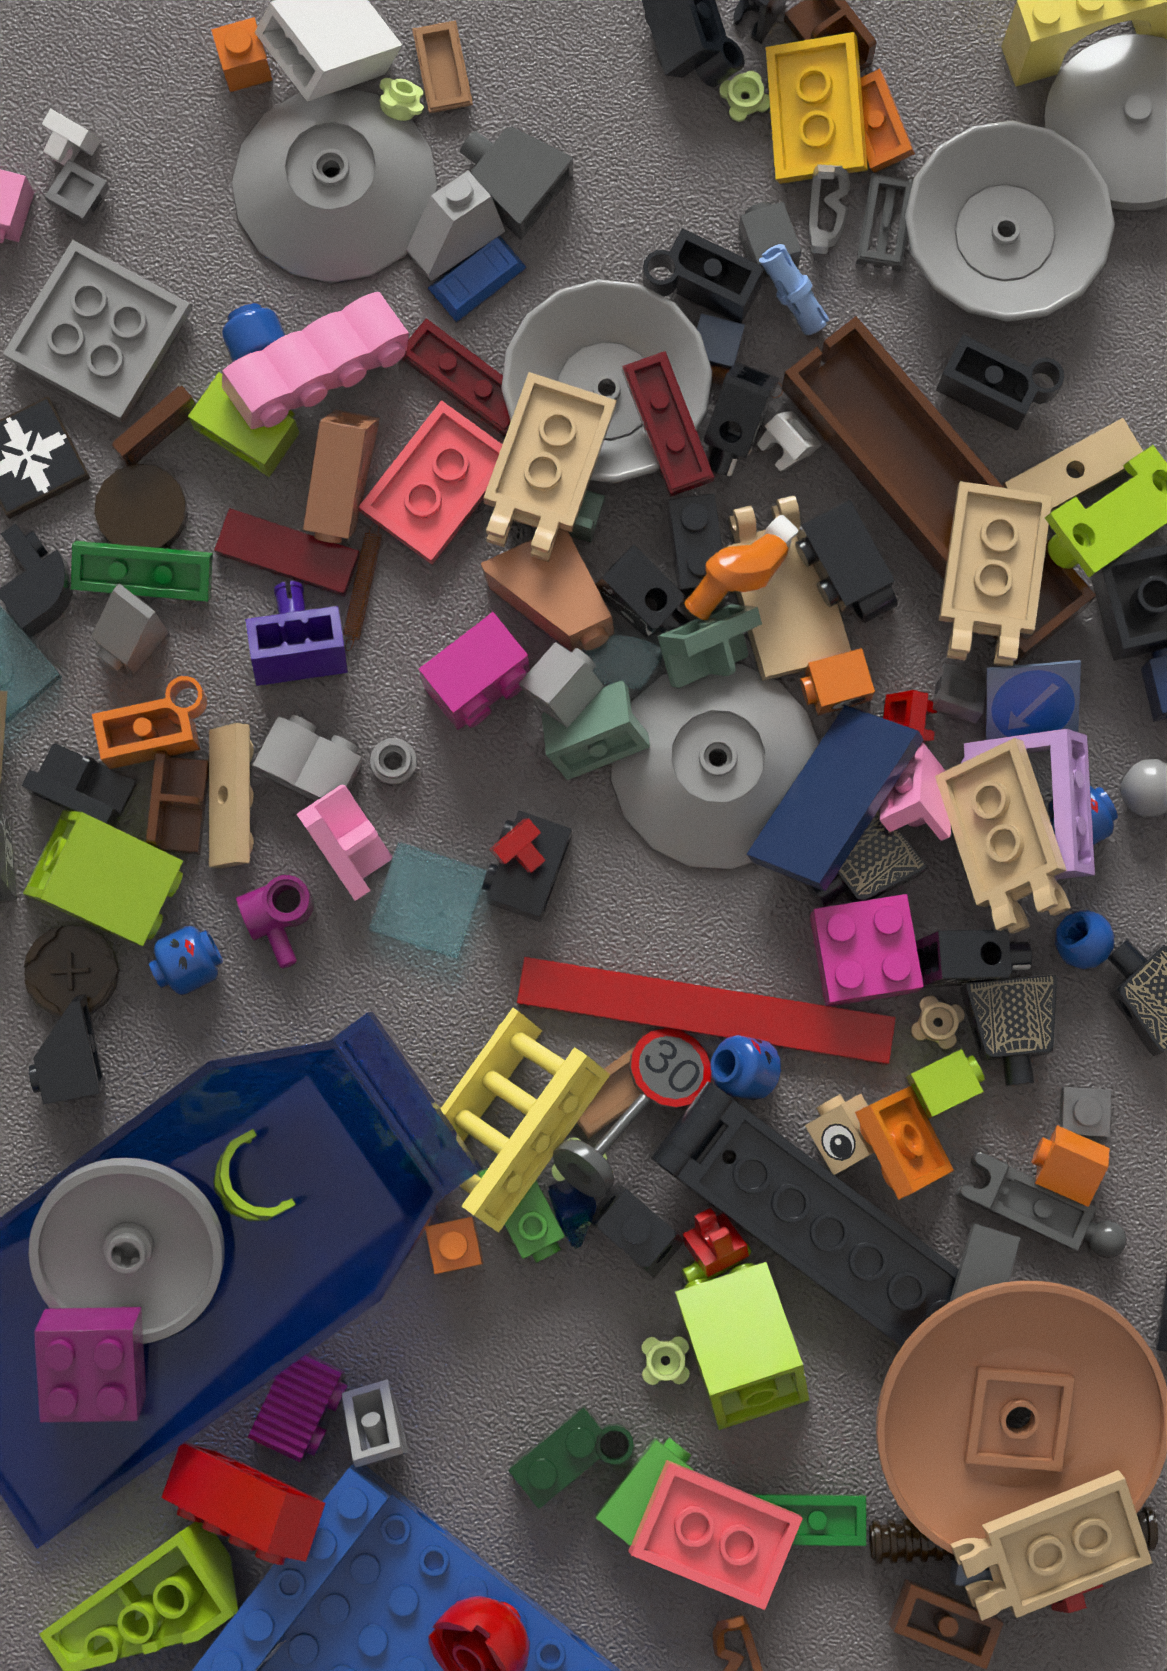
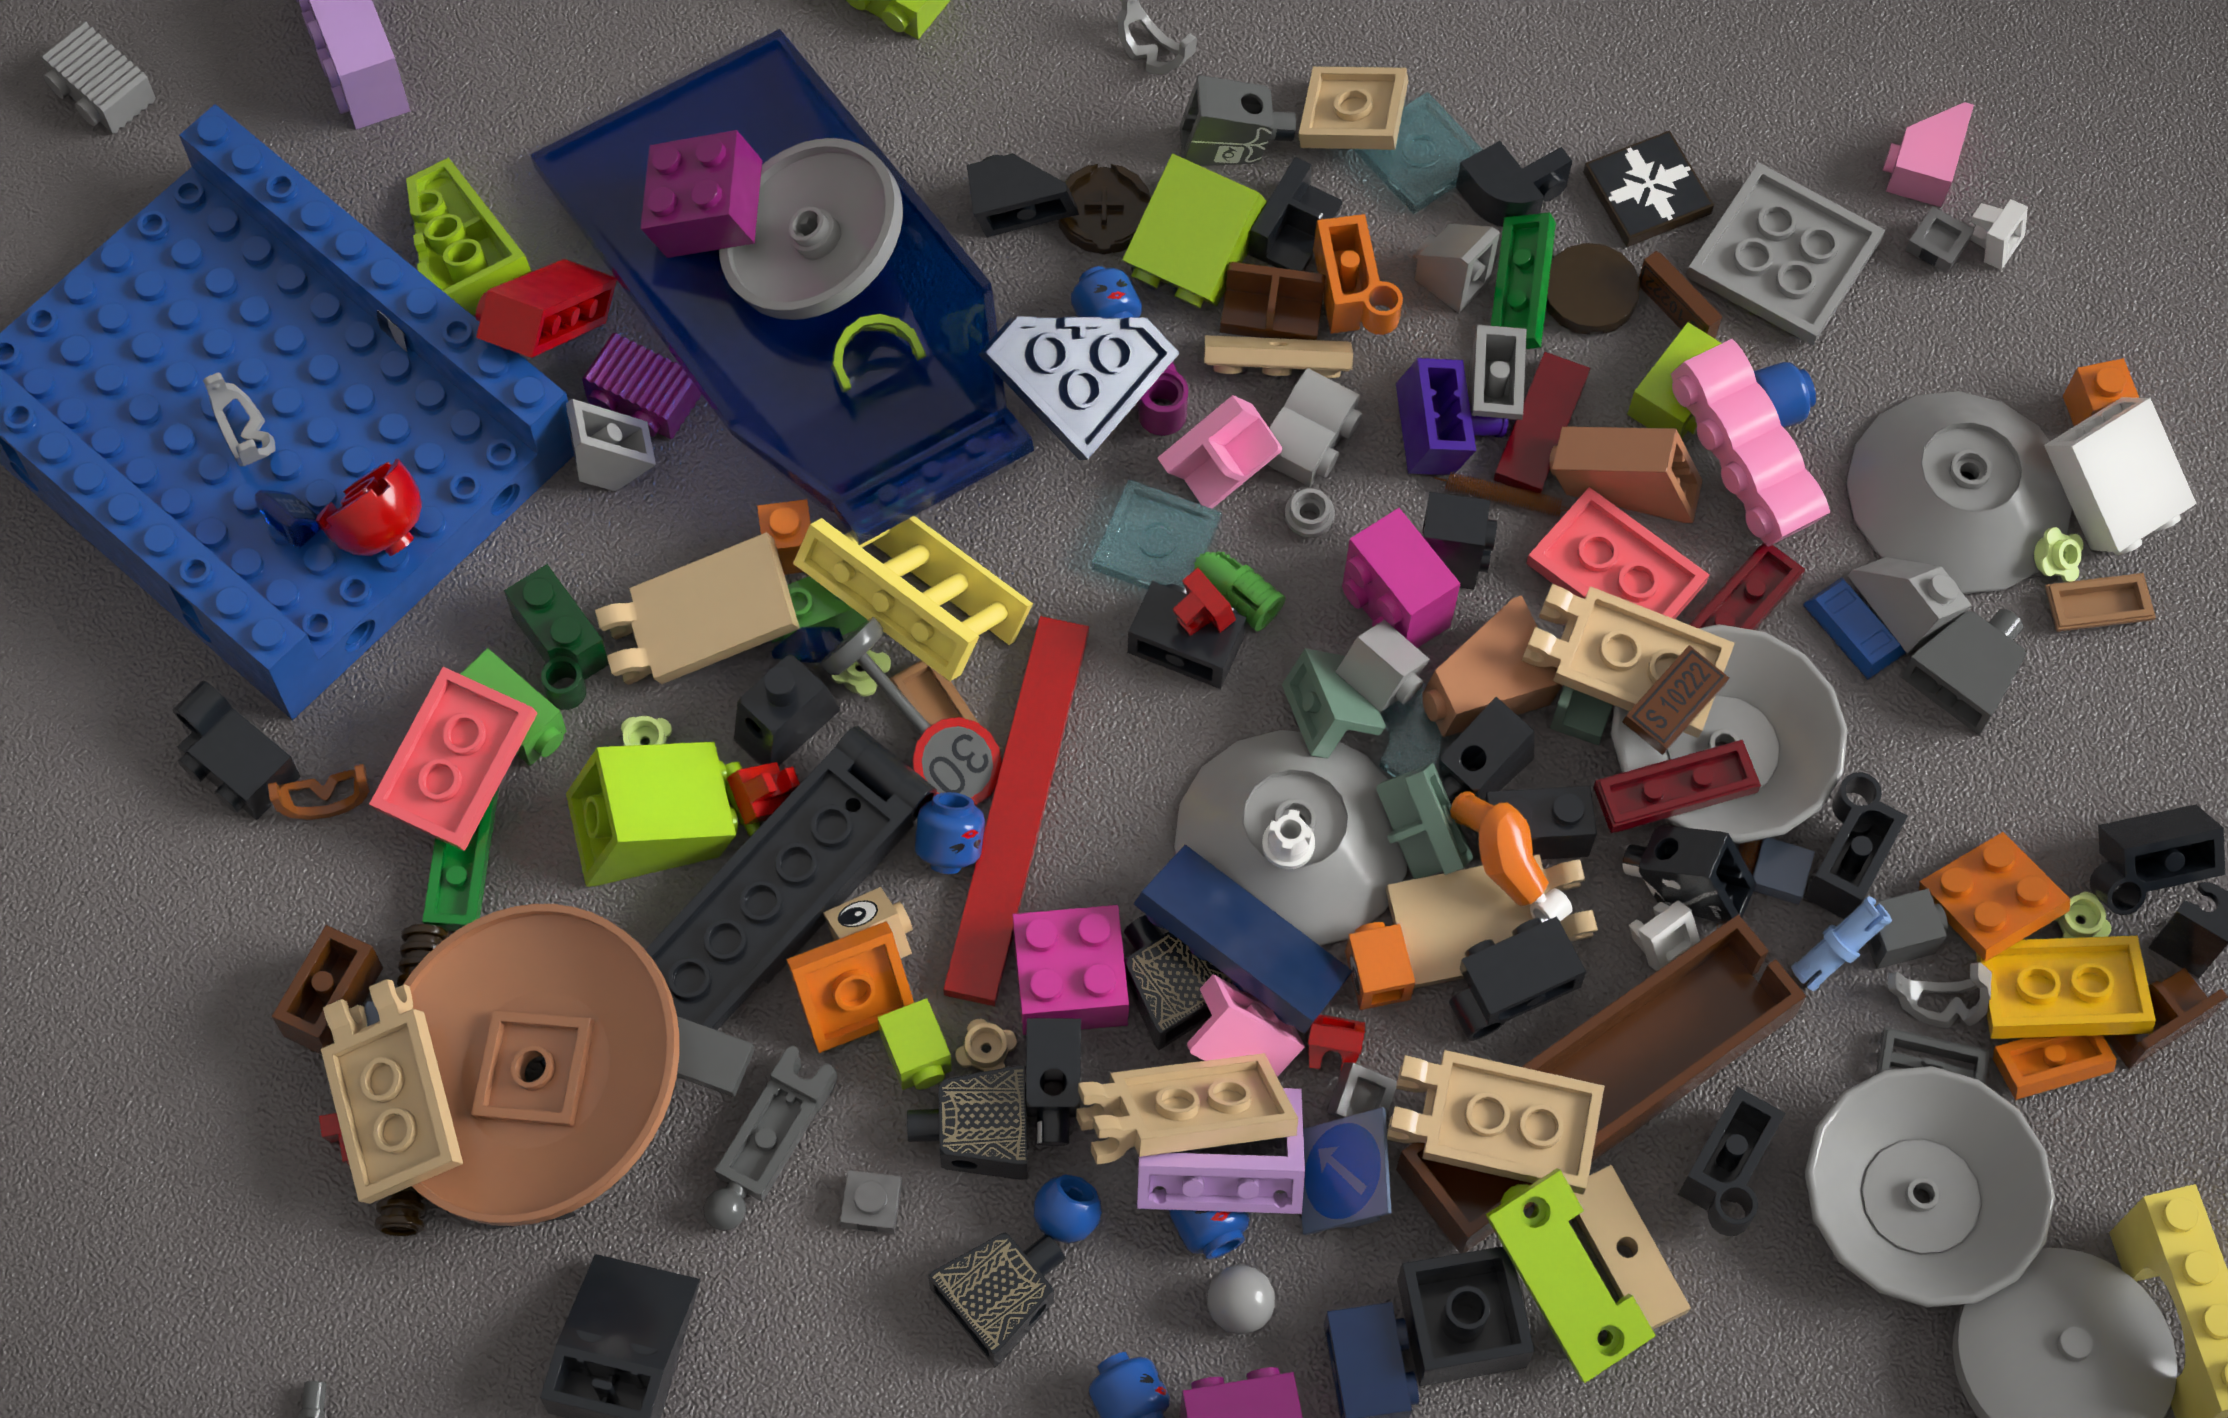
camera: 90 degrees right, 15 degrees down
orange brick [1031,1125,1110,1207] -> none
none -> tan tile [595,532,800,685]
none -> plate [978,316,1179,461]
none -> bright green hinge [1193,551,1286,631]
none -> white hose [1262,810,1315,869]
none -> black brick [1421,492,1497,590]
none -> light grey slope [1468,325,1526,420]
none -> reddish brown tile [1622,645,1729,755]
none -> orange plate [1919,832,2070,962]

